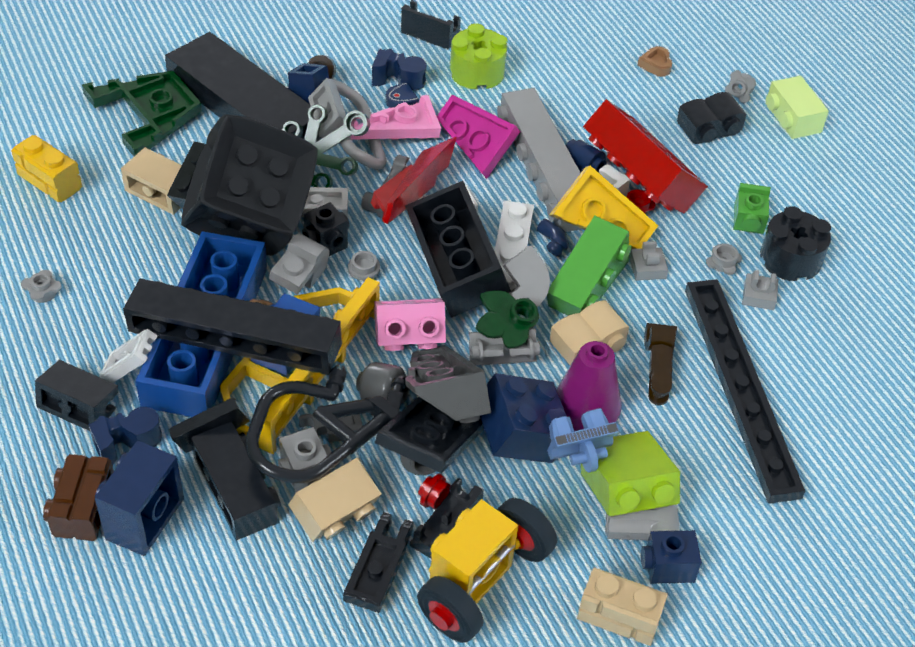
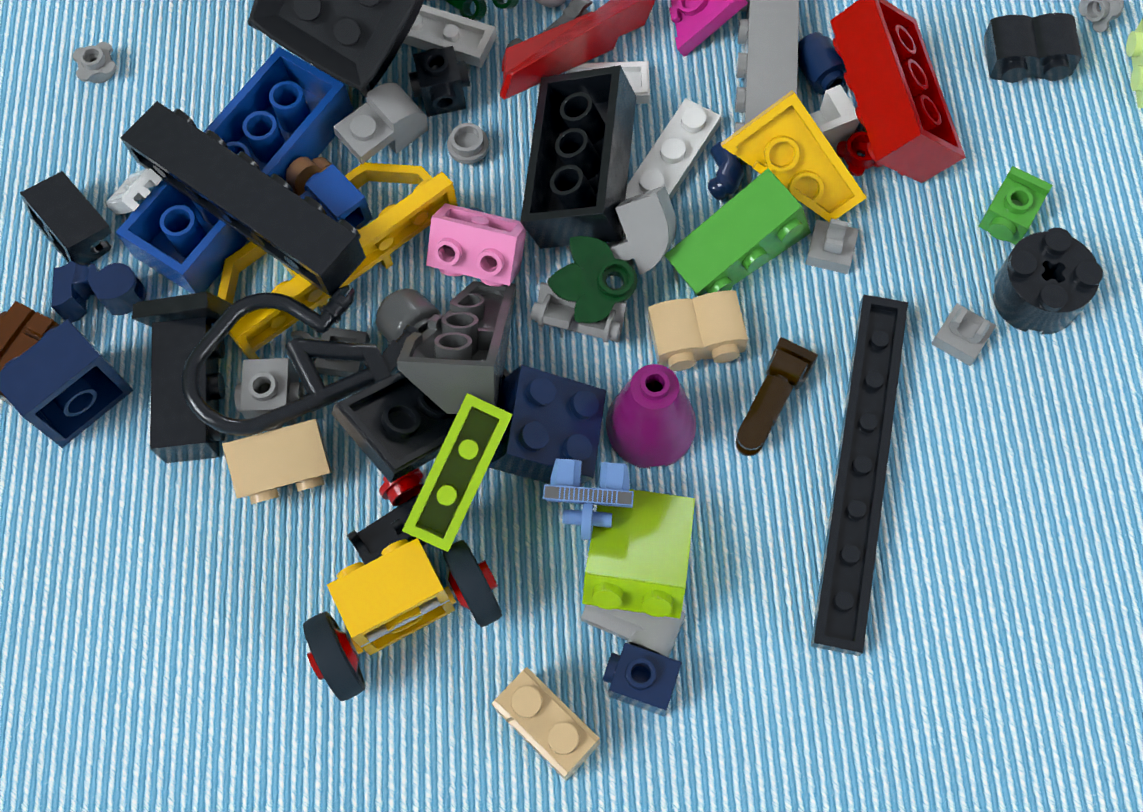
camera: 30 degrees right, 20 degrees up
black hinge [343,512,414,613] -> none
light grey plate [706,244,742,275] -> none
none -> lime brick [402,393,513,552]

